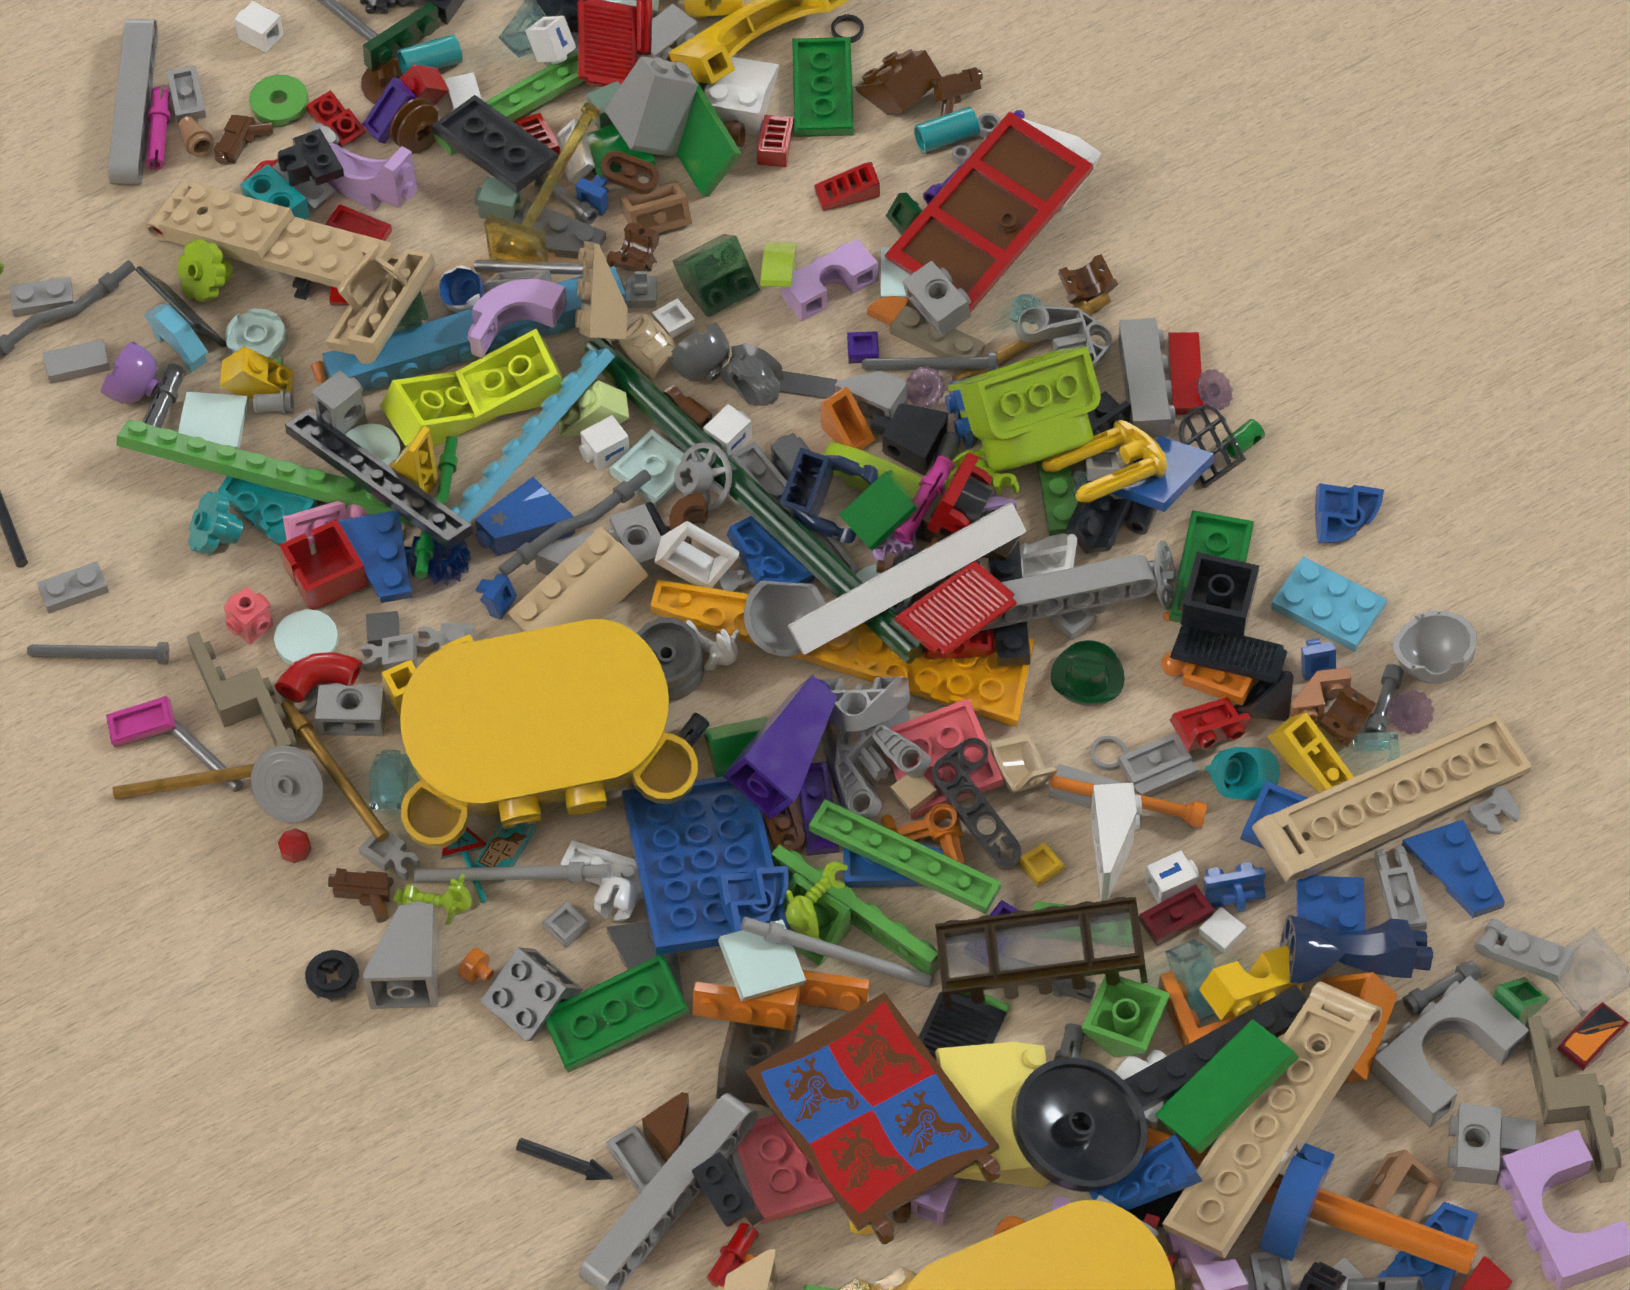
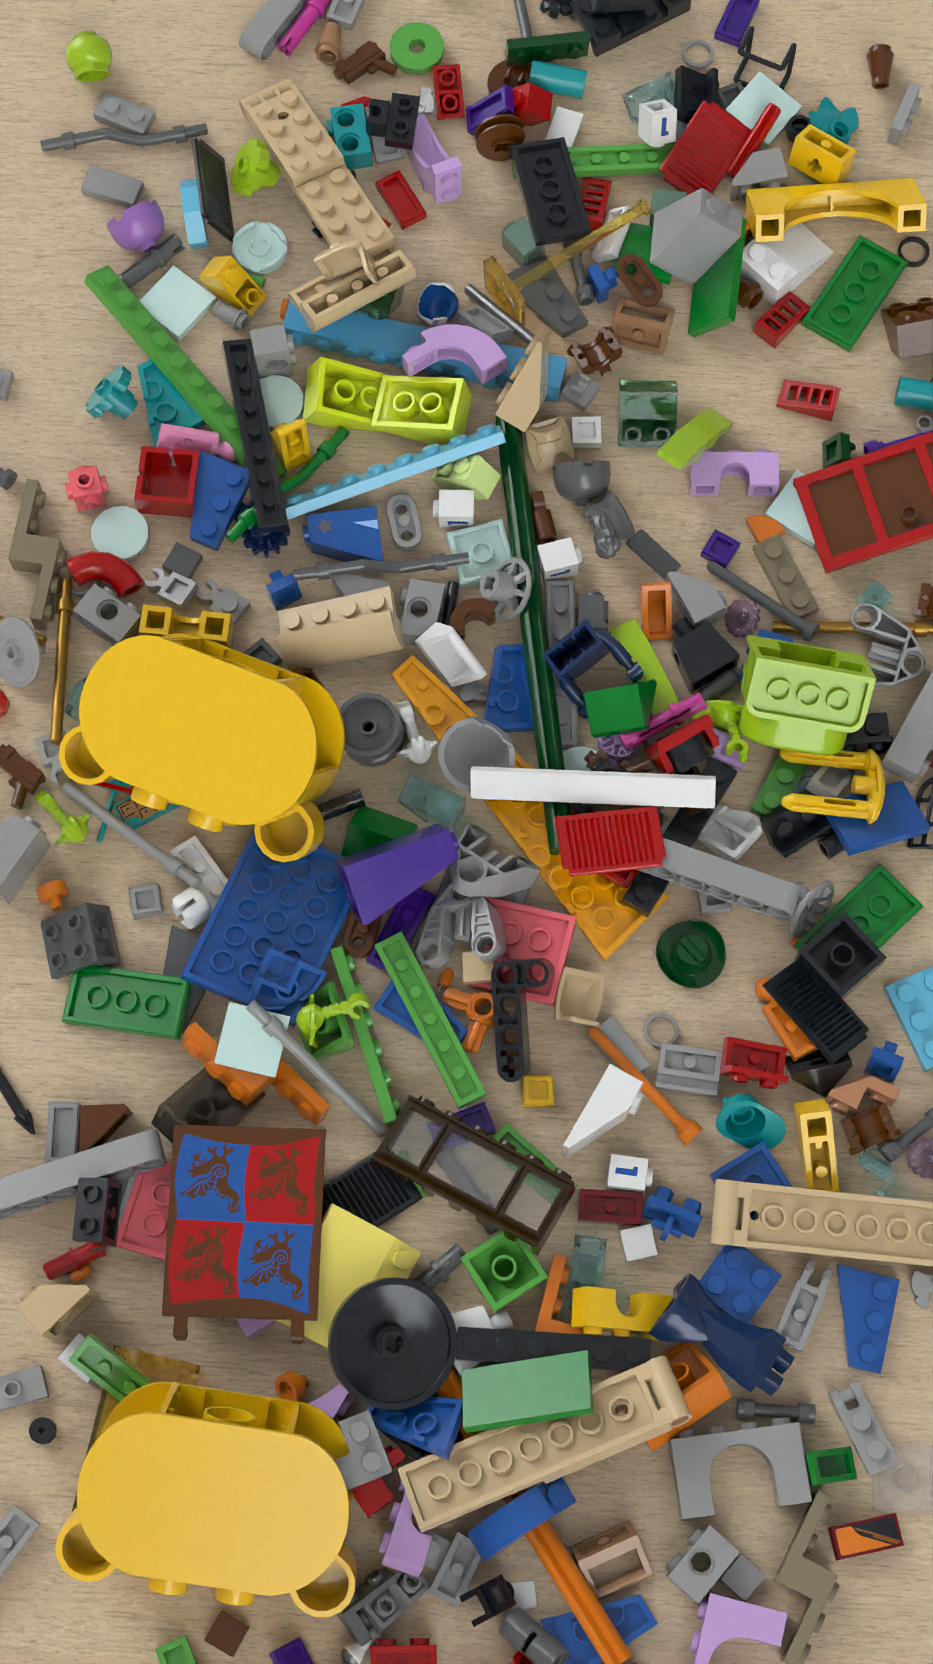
camera: 35 degrees right, 15 degrees up
light grey brick [902,261,971,337] -> none
none -> light grey plate [387,494,422,551]
none -> clear light blue slope [398,774,466,833]

